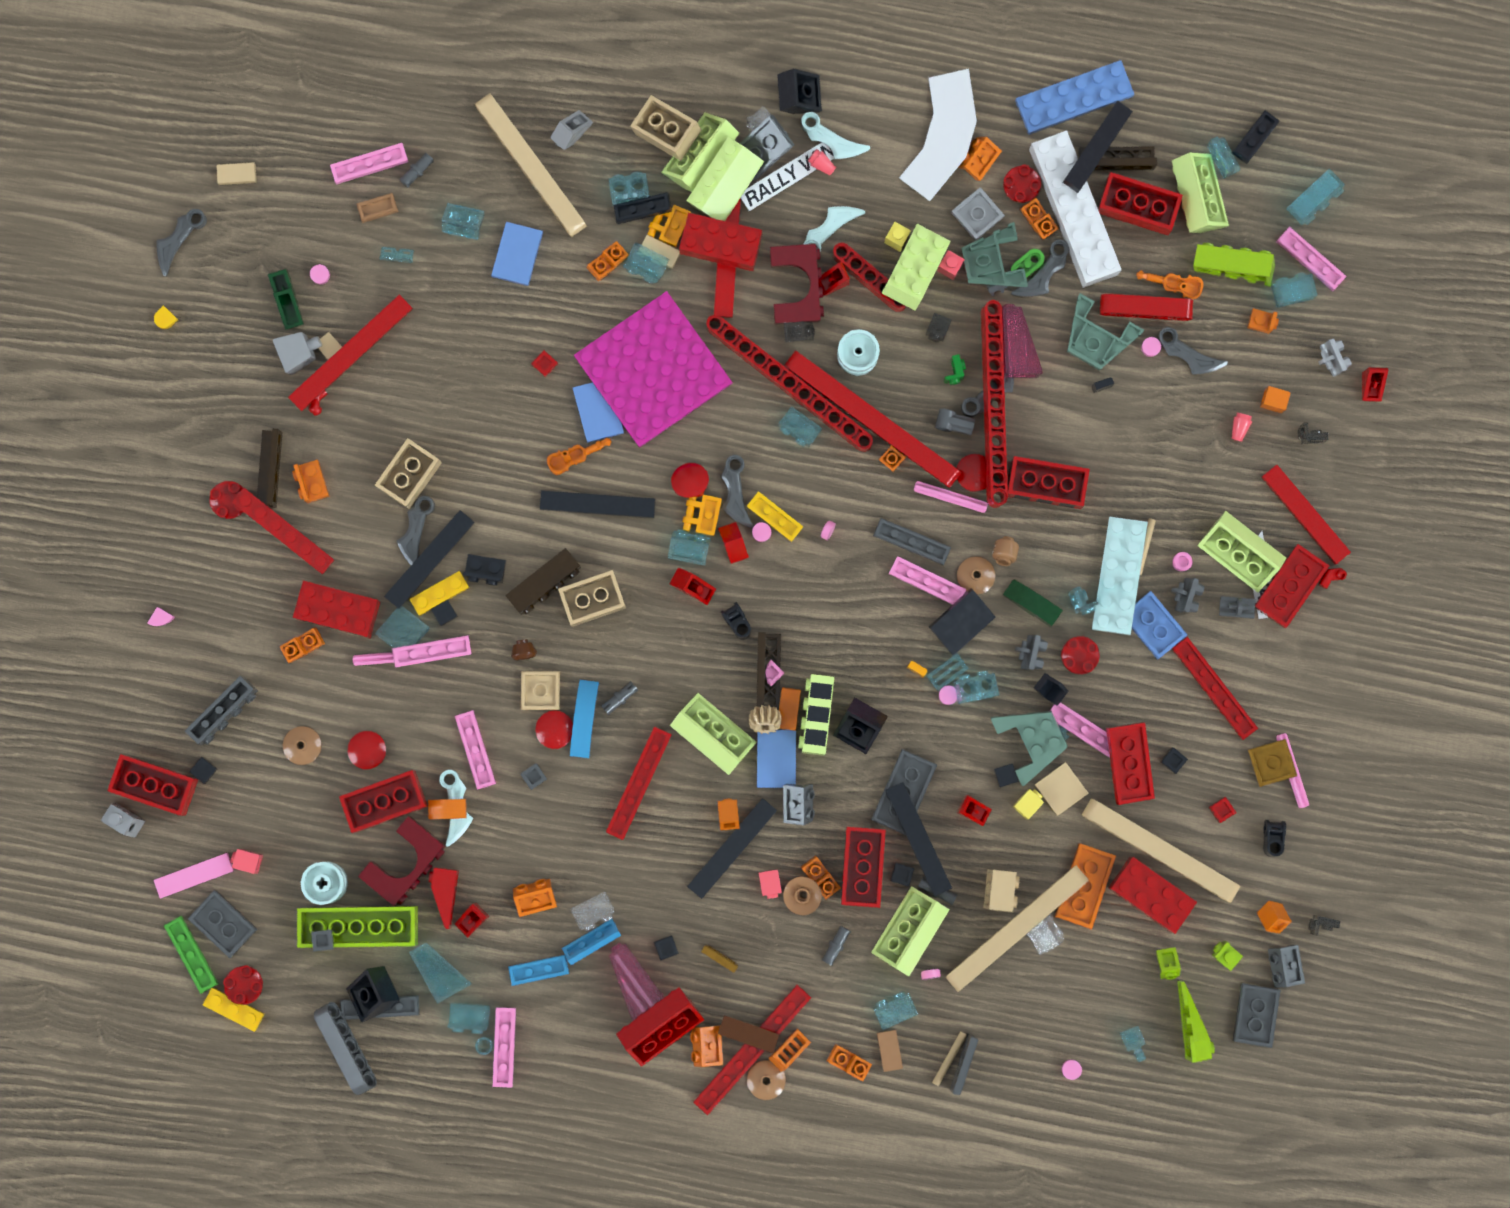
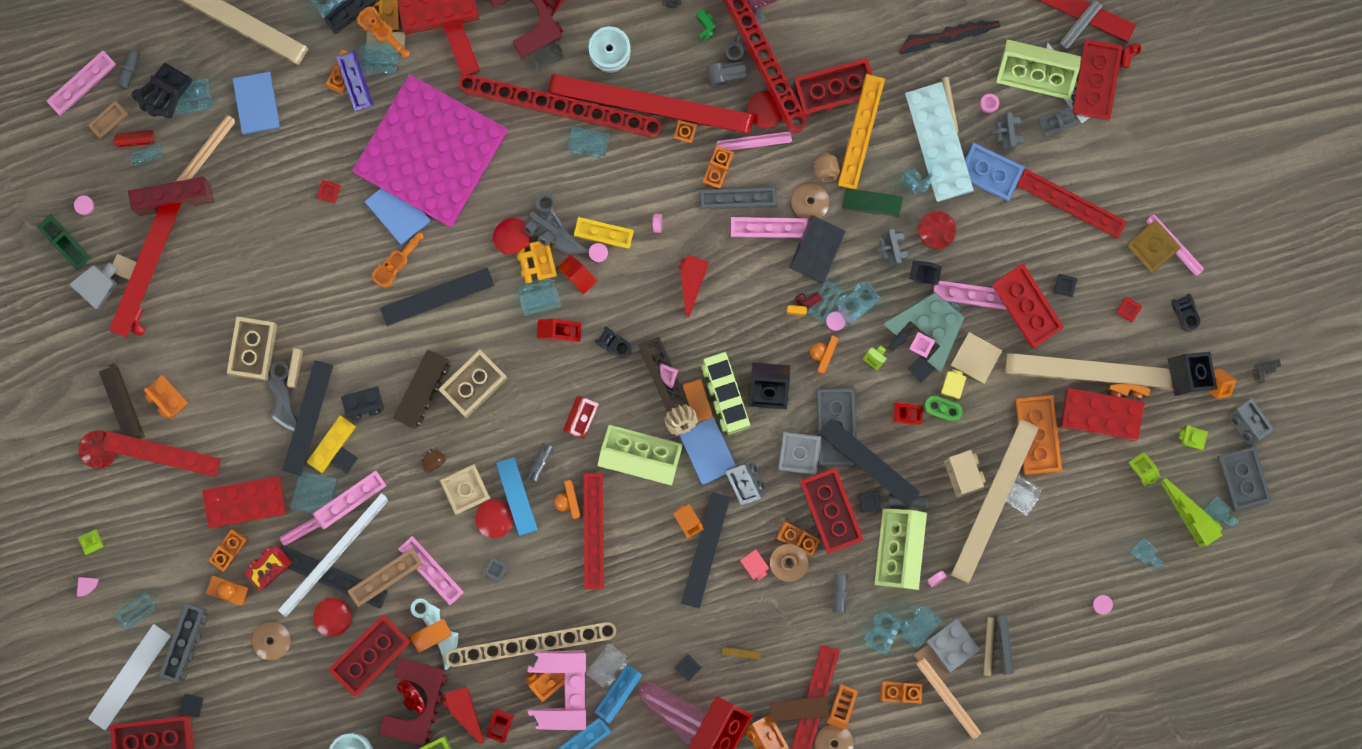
camera: 25 degrees left, 0 degrees up
none -> lime tile [78,530,104,555]
none -> white sticker [88,624,171,730]
none -> red slope [113,130,155,148]
none -> clear light blue tile [115,592,158,630]
none -> dark red arch [128,176,214,216]
none -> black plate [131,62,193,119]
none -> light nougat axle [175,115,235,182]
none -> orange tile [206,575,249,606]
none -> red brick [244,546,292,591]
none -> white tile [278,493,388,617]
none -> black tile [281,545,389,609]
none -> tan tile [287,348,303,389]
none -> tile [336,51,374,111]
none -> medium nougat plate [348,548,423,607]
none -> orange piece [357,7,410,58]
none -> red dish [396,680,425,714]
none -> tan beam [445,622,616,667]
none -> dark grey hips [524,211,560,247]
none -> bright pink wedge [527,650,586,730]
none -> orange tile [554,480,581,520]
none -> red slope [563,396,599,439]
none -> red slope [679,254,709,318]
none -> orange slope [702,145,734,189]
none -> light grey tile [778,432,822,475]
none -> dark red arm [795,292,823,307]
none -> orange tile [810,336,839,375]
none -> light orange tile [837,74,885,190]
none -> lime tile [863,345,887,371]
none -> clear light blue brick [864,610,903,656]
none -> black tile [889,332,908,352]
none -> black sword [899,20,1000,54]
none -> bright pink panel [909,332,935,358]
none -> light nougat axle [916,658,981,739]
none -> bright green plate [925,396,963,422]
none -> light grey plate [926,619,980,673]
none -> light grey axle [1060,0,1102,49]
none -> orange slope [1107,384,1151,399]
none -> black brick [1167,352,1217,396]
none -> clear light blue plate [1204,496,1239,528]

